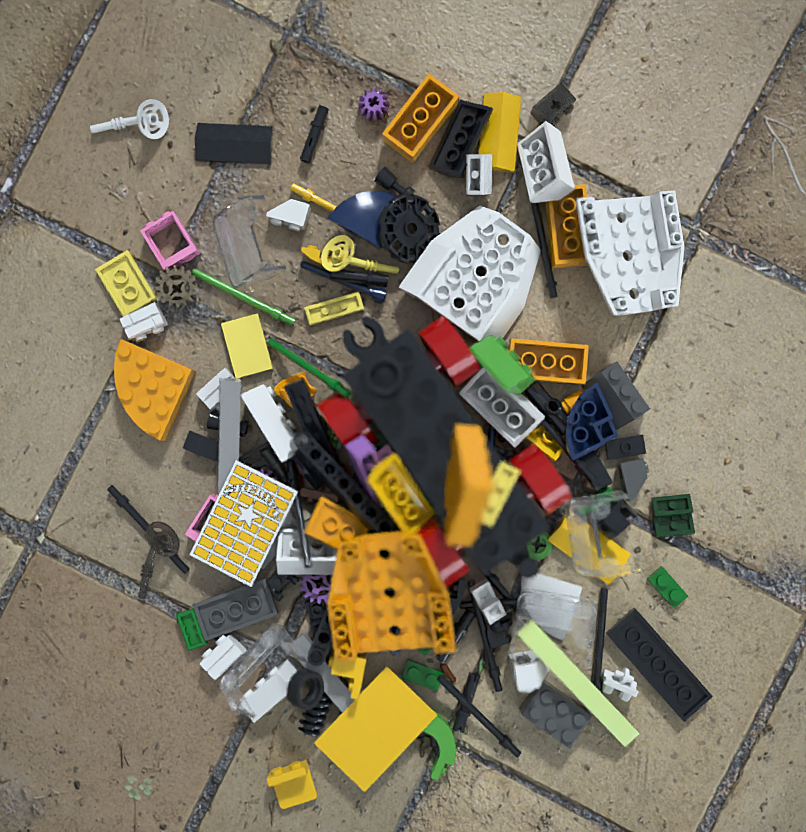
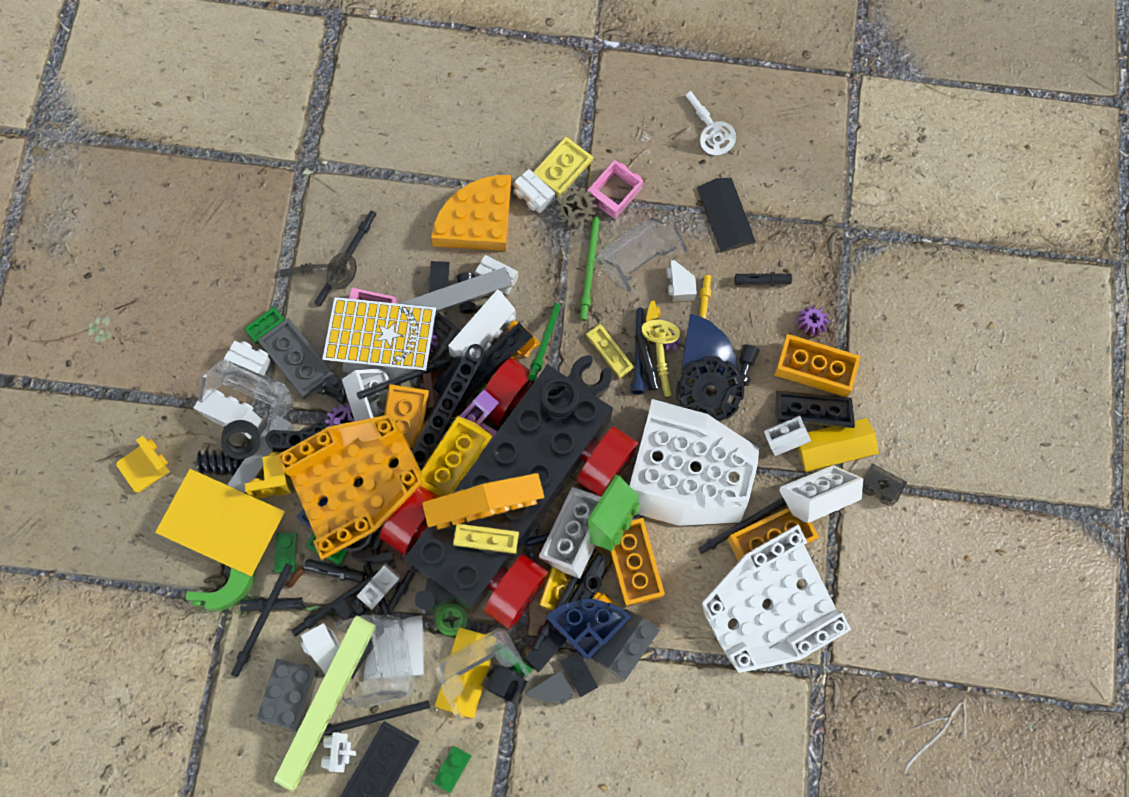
camera: 65 degrees right, 15 degrees down
light yellow tile [221,313,273,378] -> none
dark green slope [651,494,695,538] -> none

